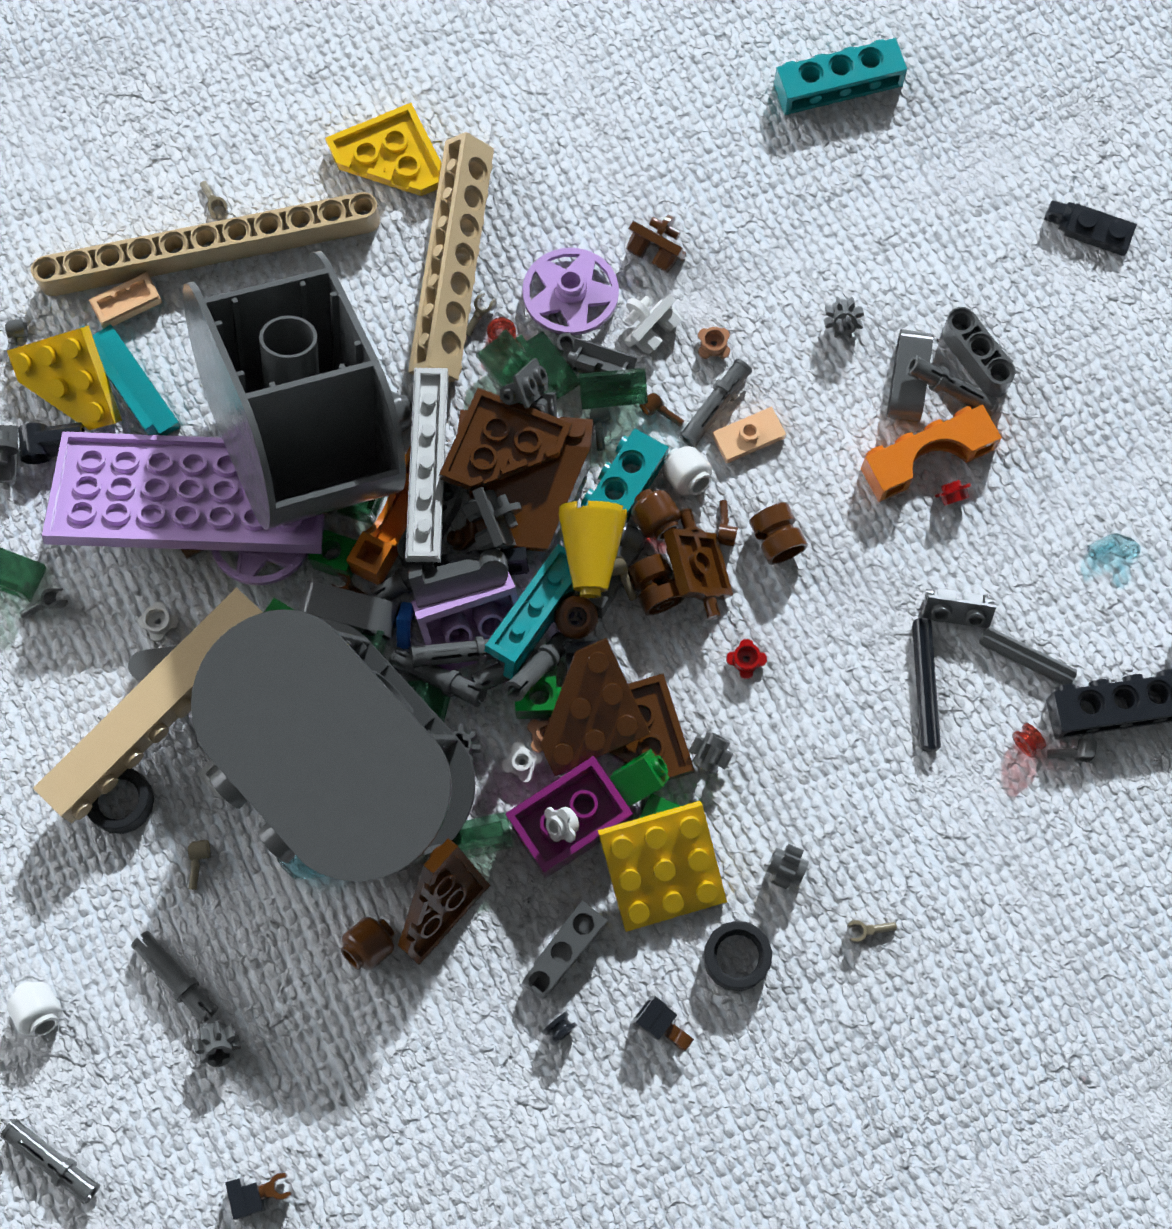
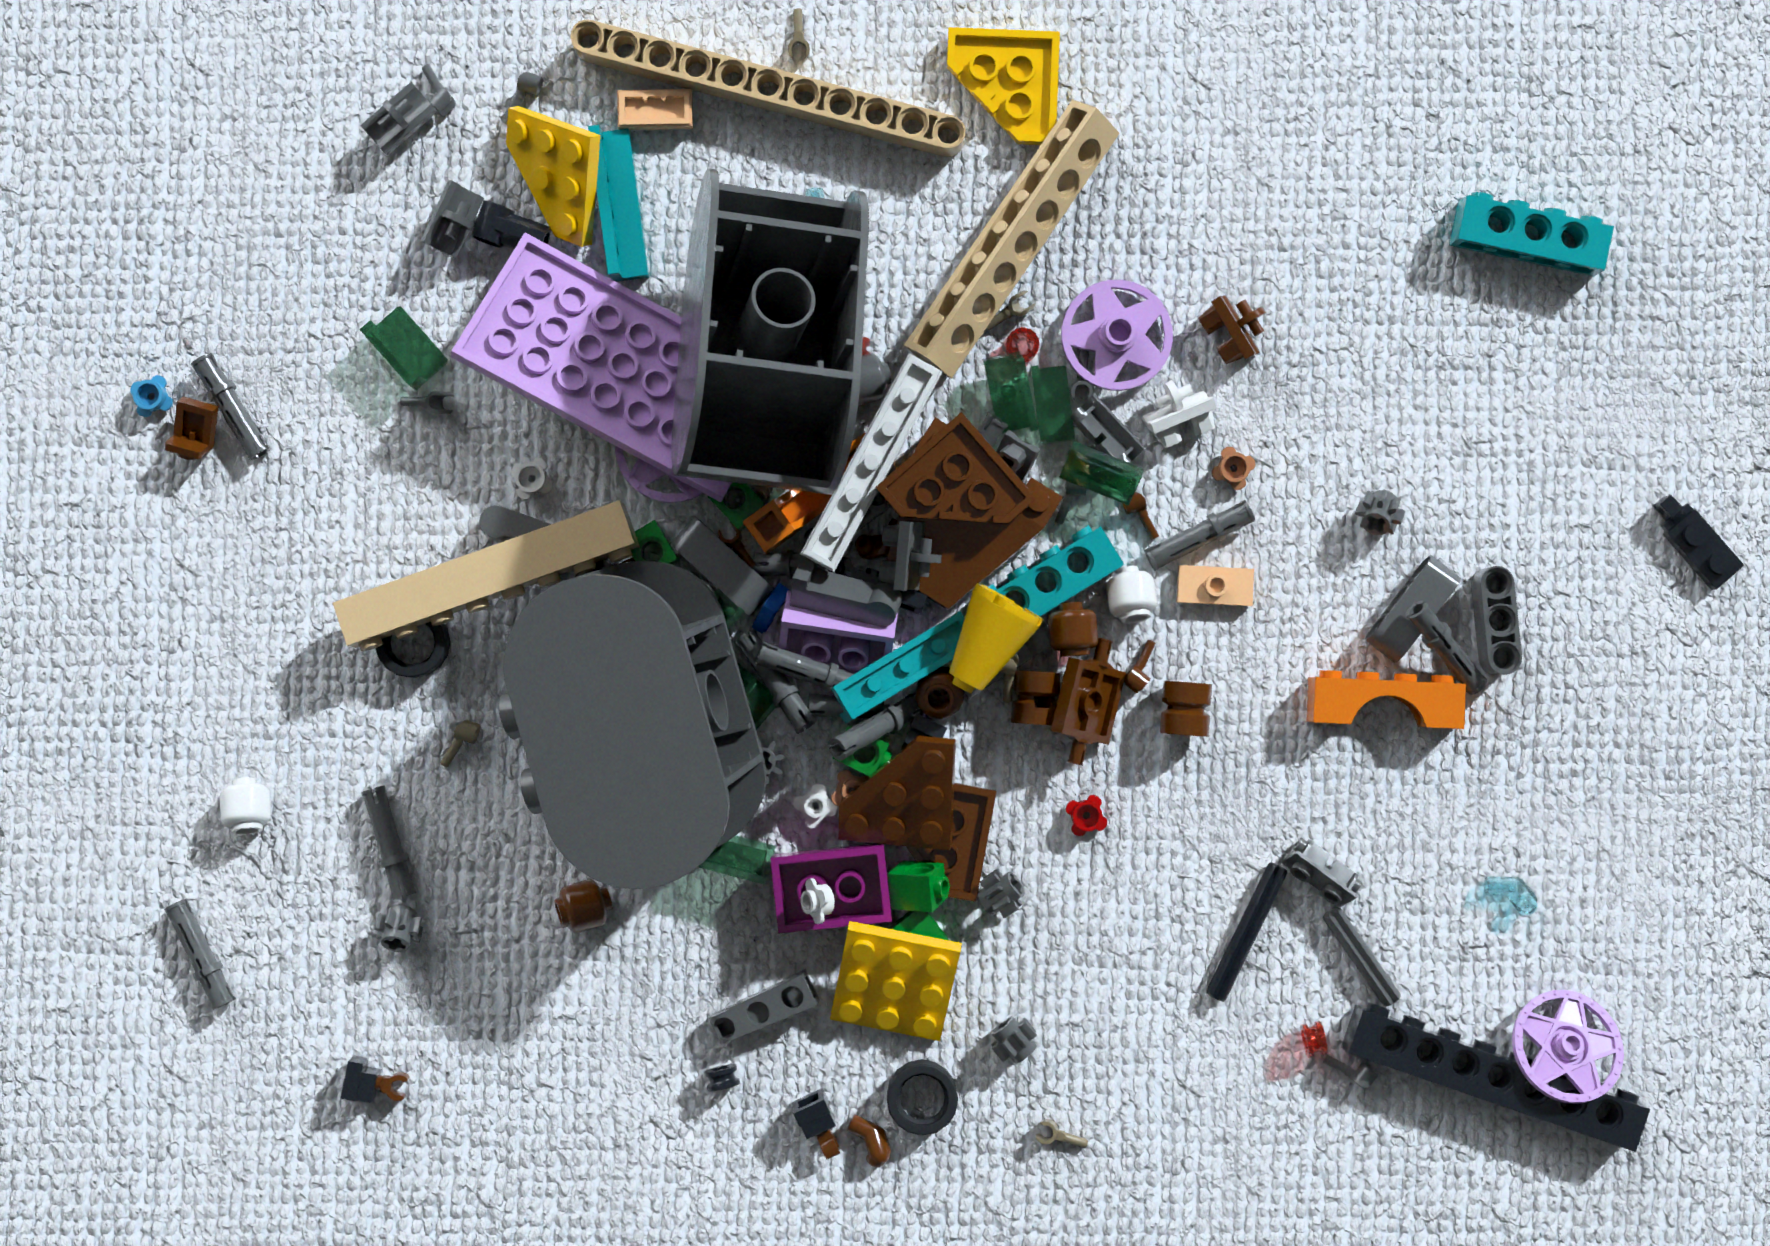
camera: 25 degrees right, 15 degrees up
reddish brown plate [398,838,491,965] -> none
dark grey hinge [499,358,549,409] -> none
red plate [935,480,971,506] -> none
none -> reddish brown arm [846,1114,891,1168]

